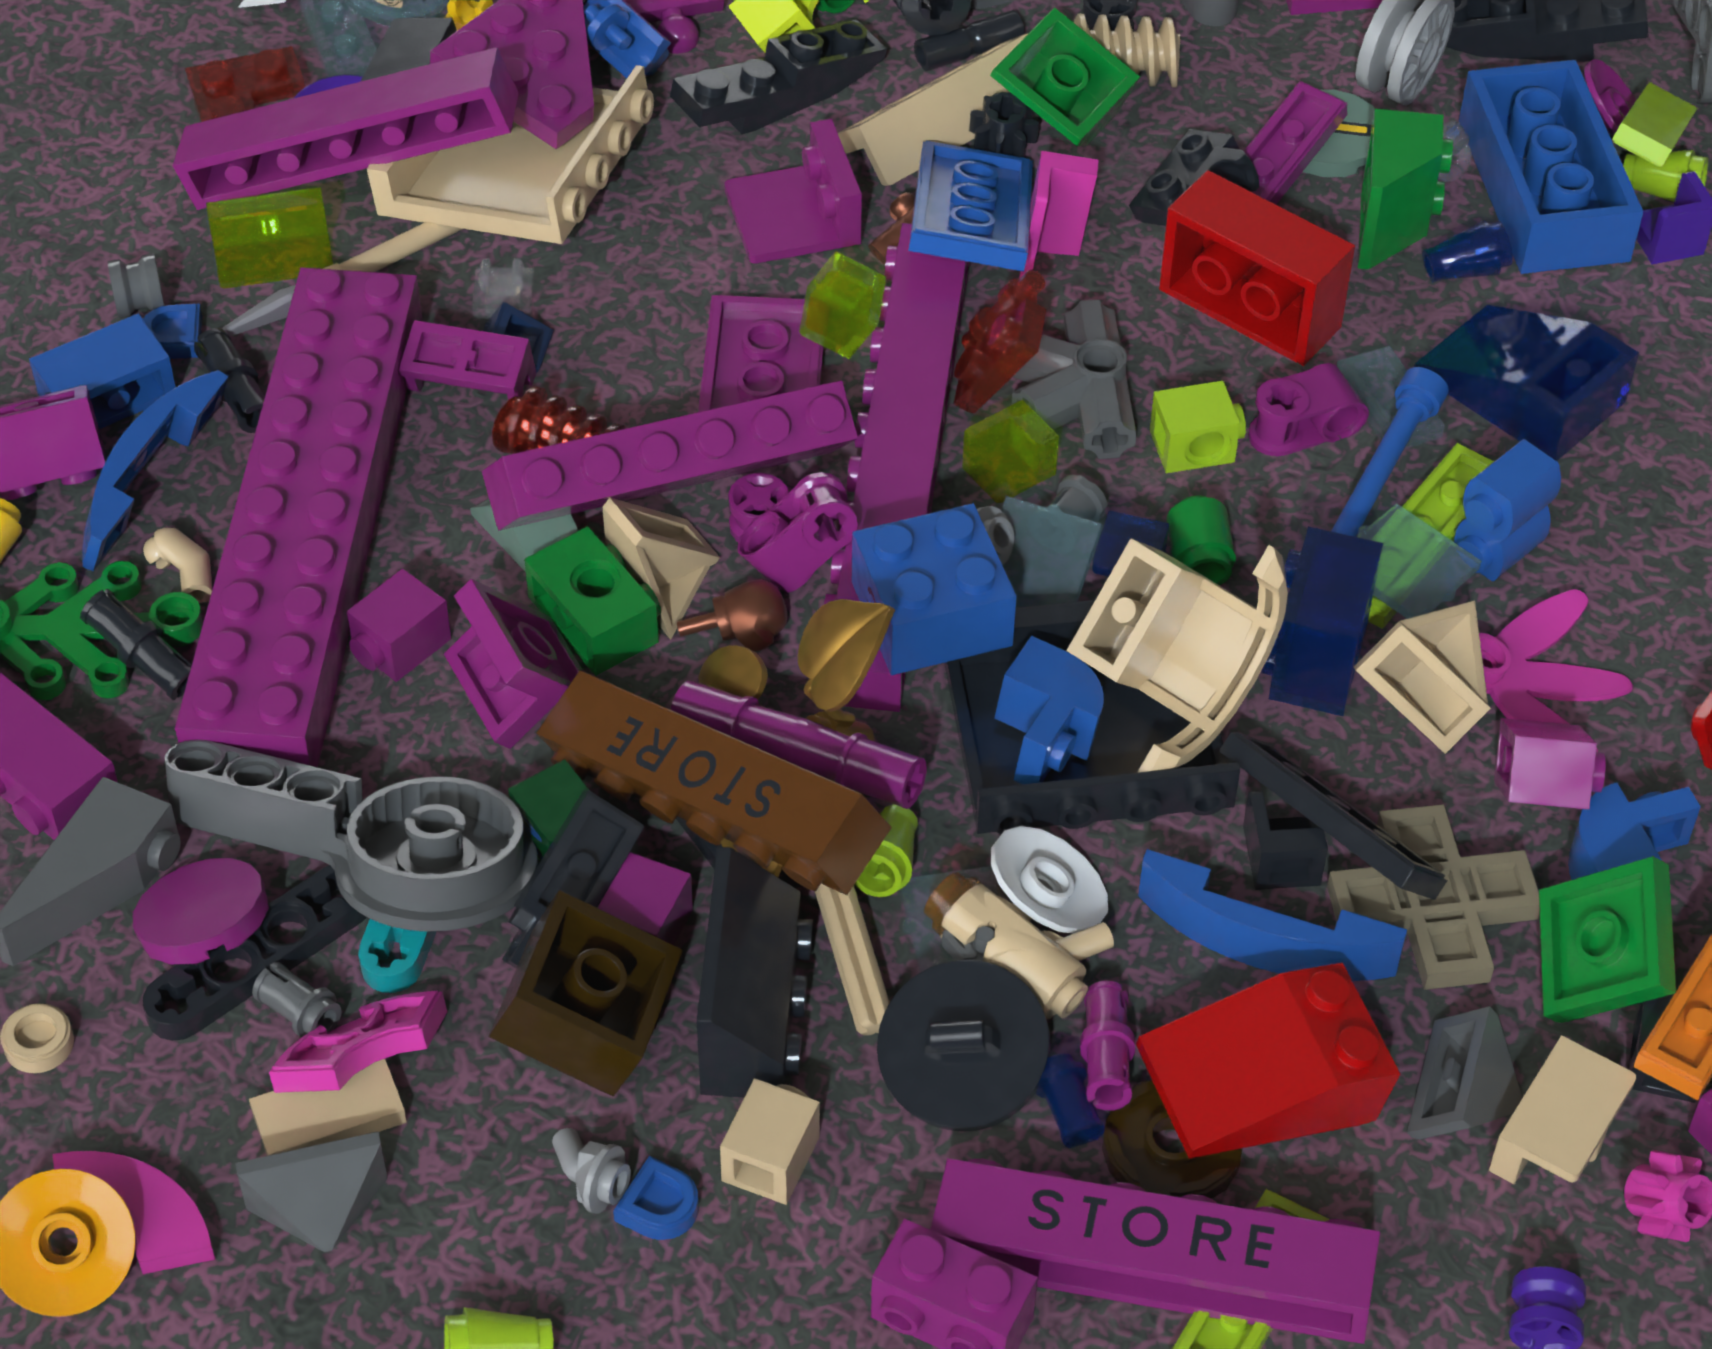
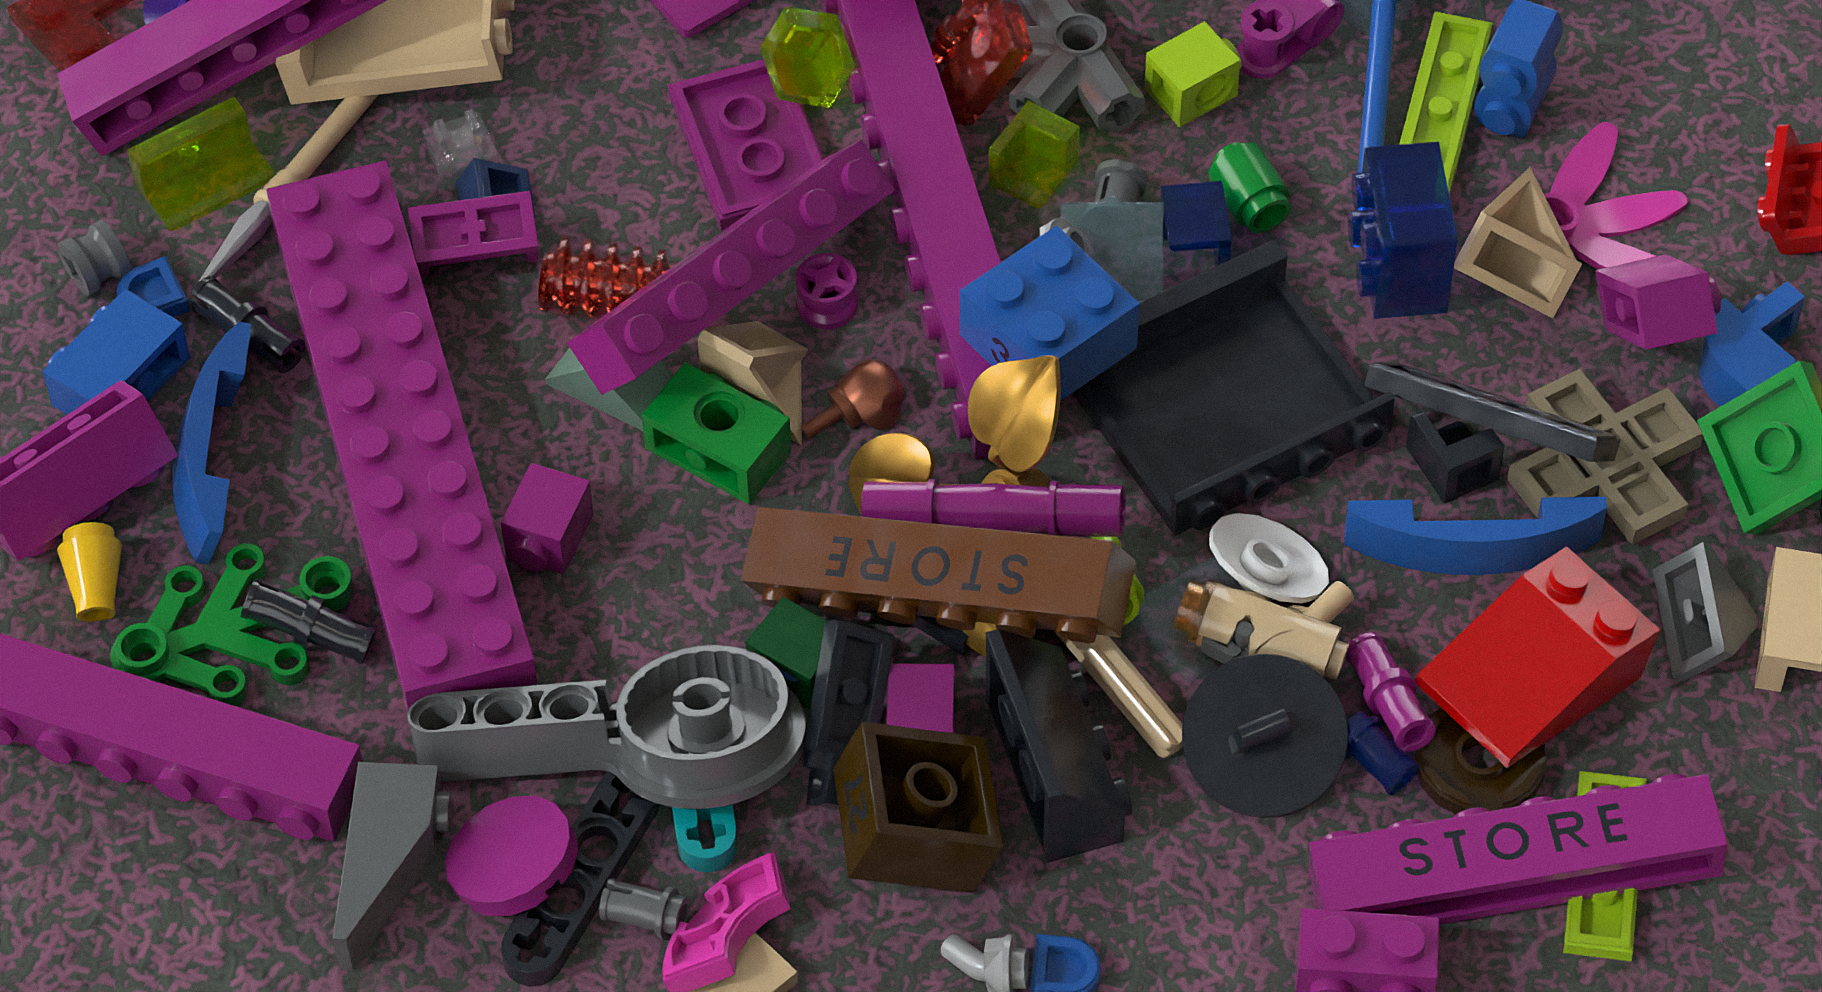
camera: 20 degrees left, 5 degrees up
tan arm [143,528,213,603] -> none
magenta bracket [444,579,584,749] -> none
tan brick [720,1078,820,1205] -> none
magenta piece [738,472,858,593] -> none
blue brick [994,636,1104,784] -> none
tan piece [1067,538,1288,772] -> none
clear light blue piece [1331,503,1482,619] -> none

